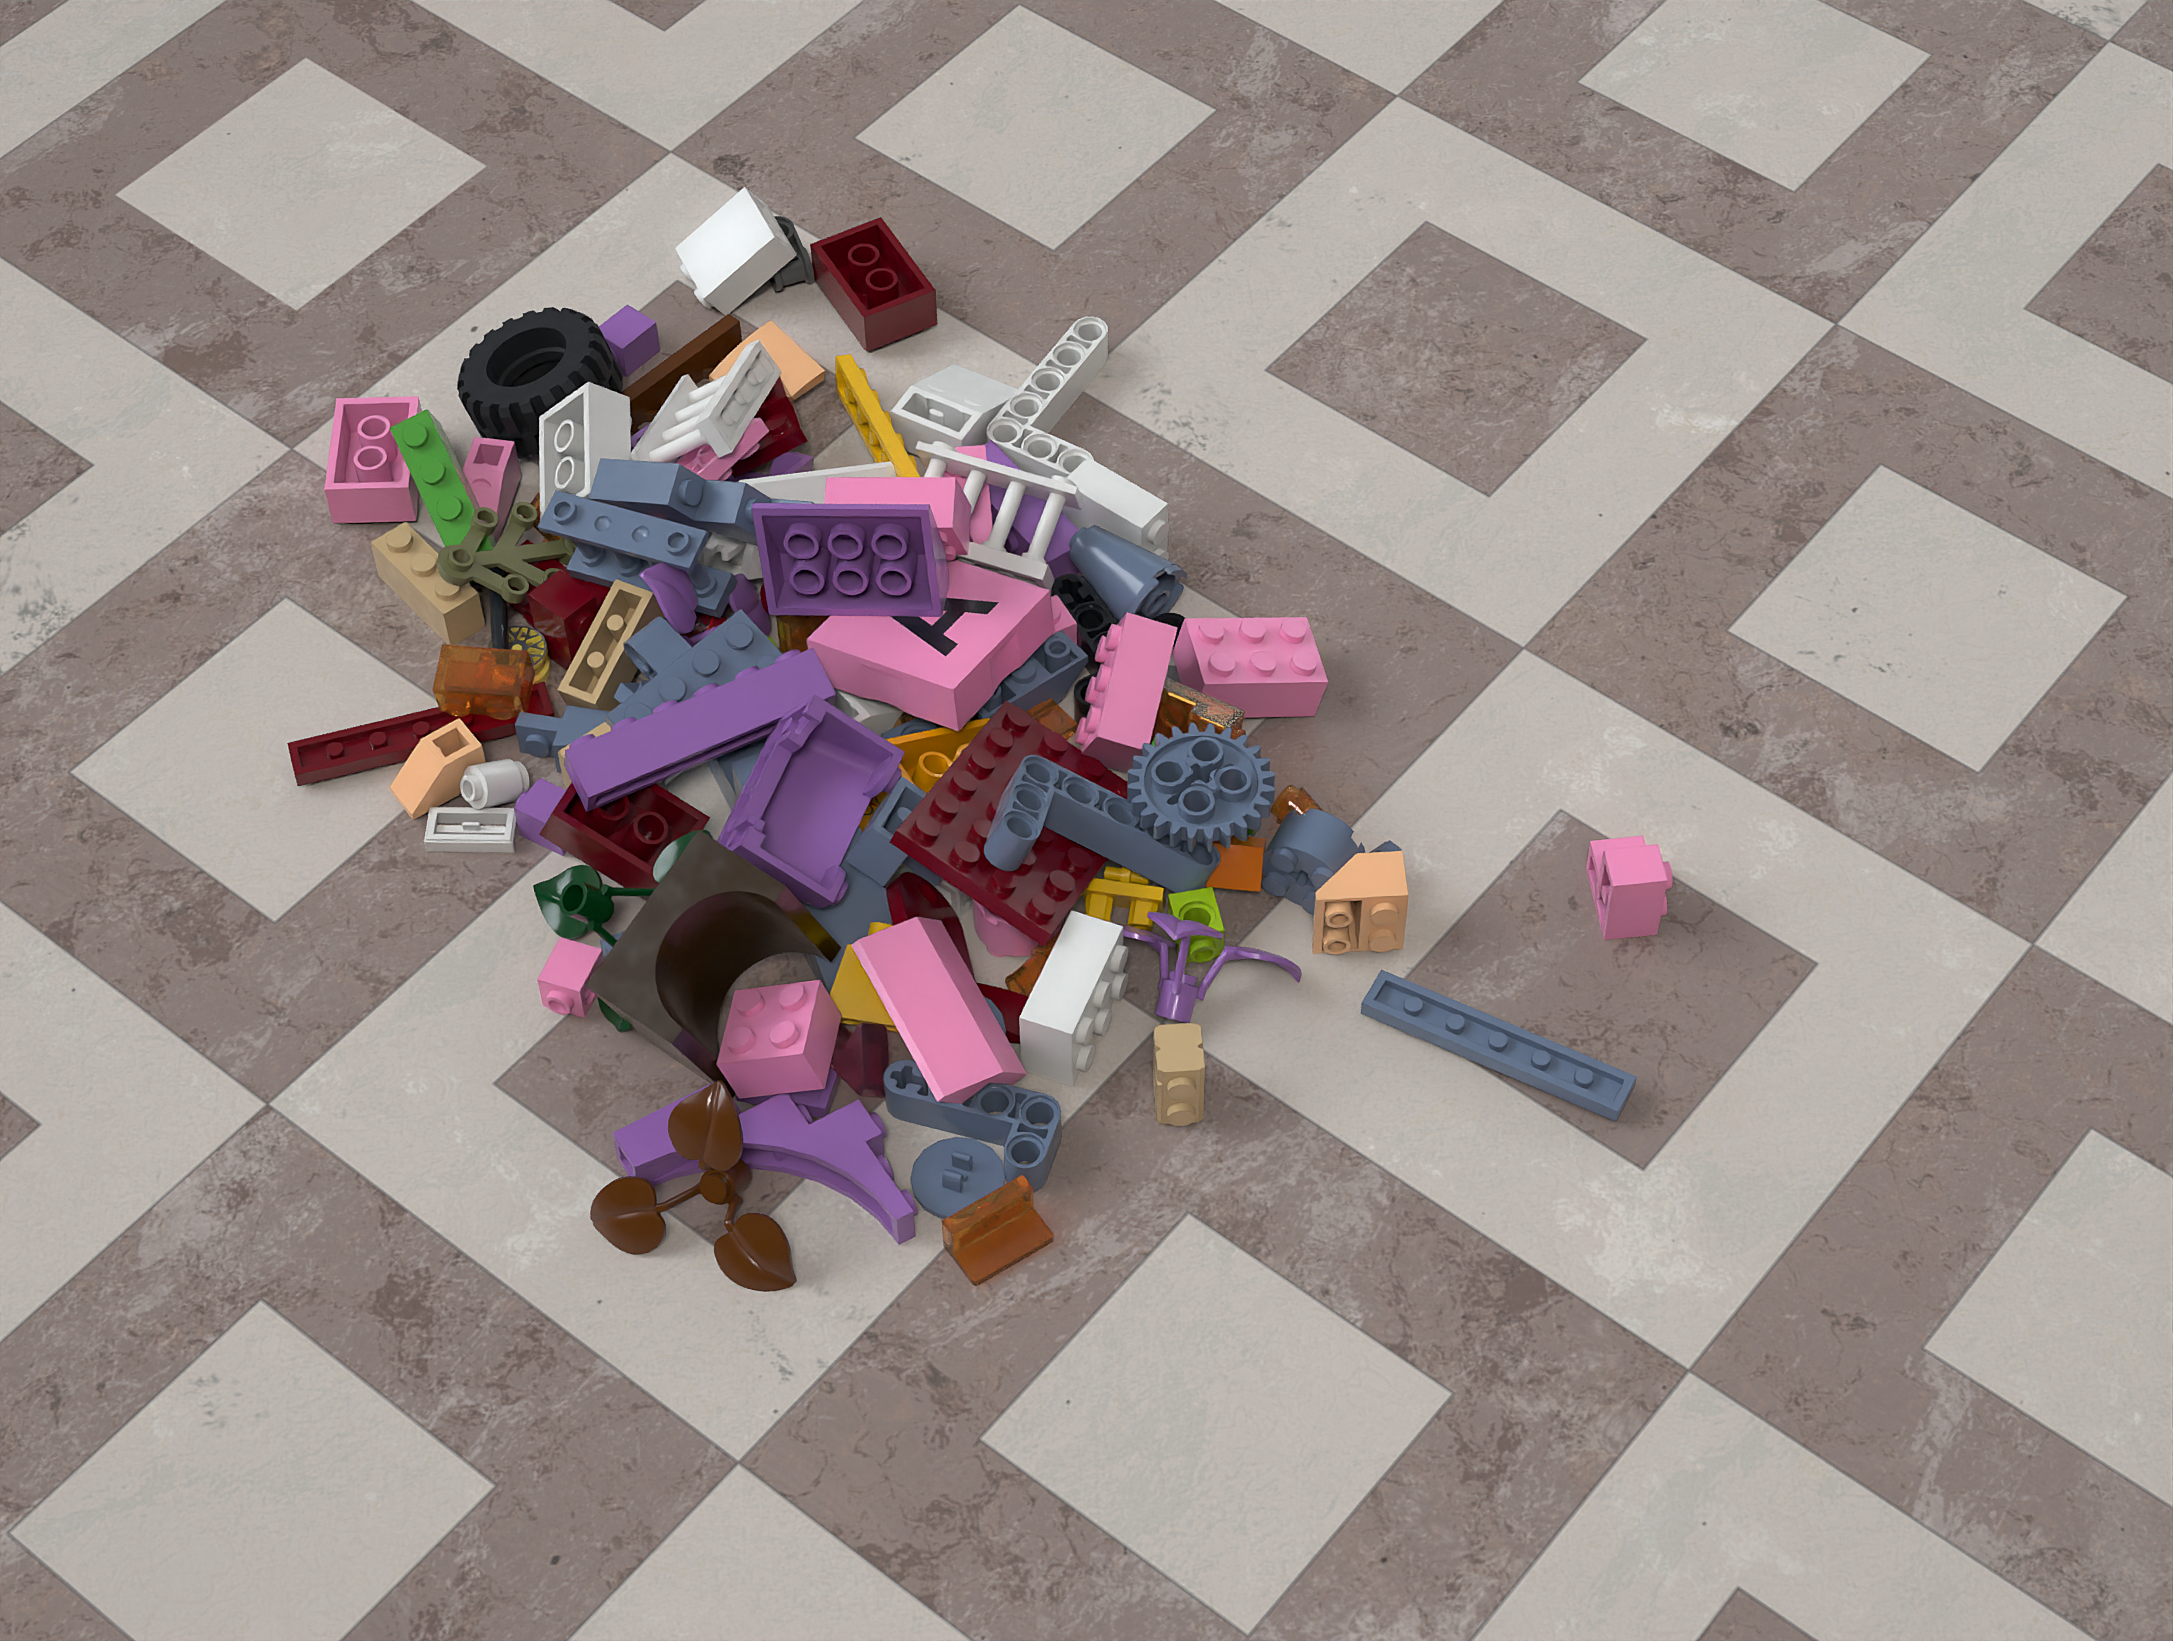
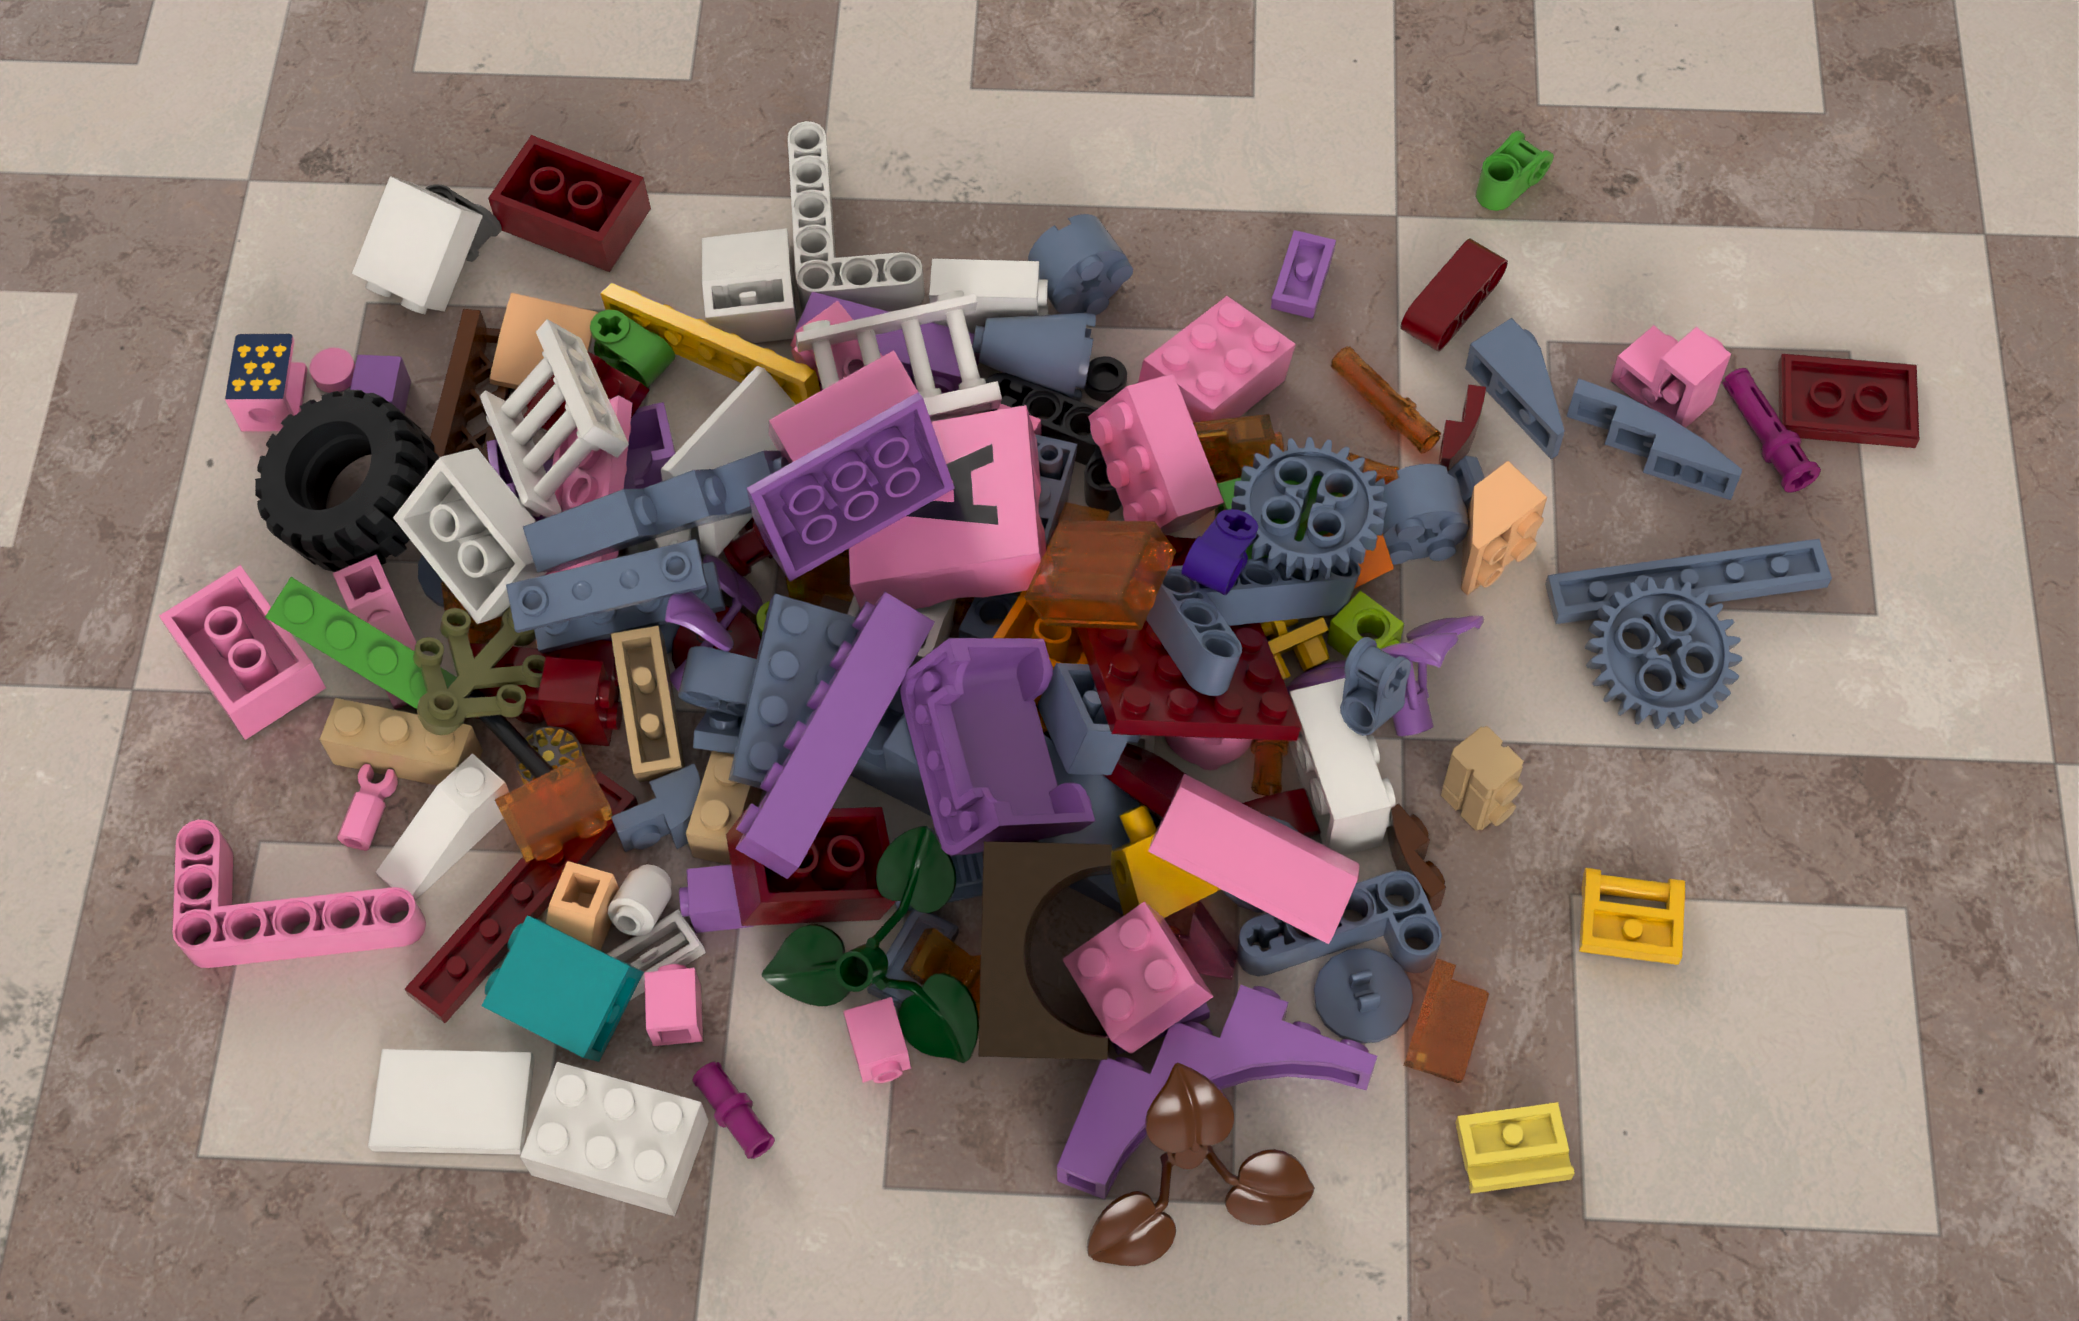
camera: 35 degrees left, 10 degrees up
none -> bright pink beam [172,819,426,968]
none -> piece [225,333,308,431]
none -> bright pink tile [309,348,355,393]
none -> bright pink bar [337,764,398,851]
none -> white tile [368,1049,535,1155]
none -> white slope [376,753,516,901]
none -> teal panel [481,915,644,1062]
none -> white brick [520,1062,709,1216]
none -> bright green piece [590,309,675,388]
none -> bright pink brick [644,964,703,1046]
none -> magenta pin [692,1061,775,1159]
none -> clear orange brick [1024,520,1176,630]
none -> sand blue brick [1028,214,1133,315]
none -> dark purple piece [1181,509,1259,595]
none -> medium lavender plate [1271,230,1336,319]
none -> clear orange pin [1330,346,1441,454]
none -> sand blue piece [1340,637,1411,736]
none -> reddish brown slope [1387,804,1446,911]
none -> dark red beam [1400,238,1508,352]
none -> dark red slope [1438,384,1486,471]
none -> light yellow plate [1455,1102,1575,1194]
none -> sand blue slope [1465,318,1565,459]
none -> bright green piece [1476,130,1554,211]
none -> sand blue slope [1567,378,1743,500]
none -> yellow plate [1579,868,1685,965]
none -> sand blue gear [1585,577,1742,729]
none -> magenta pin [1722,368,1821,493]
none -> dark red tile [1778,354,1920,448]

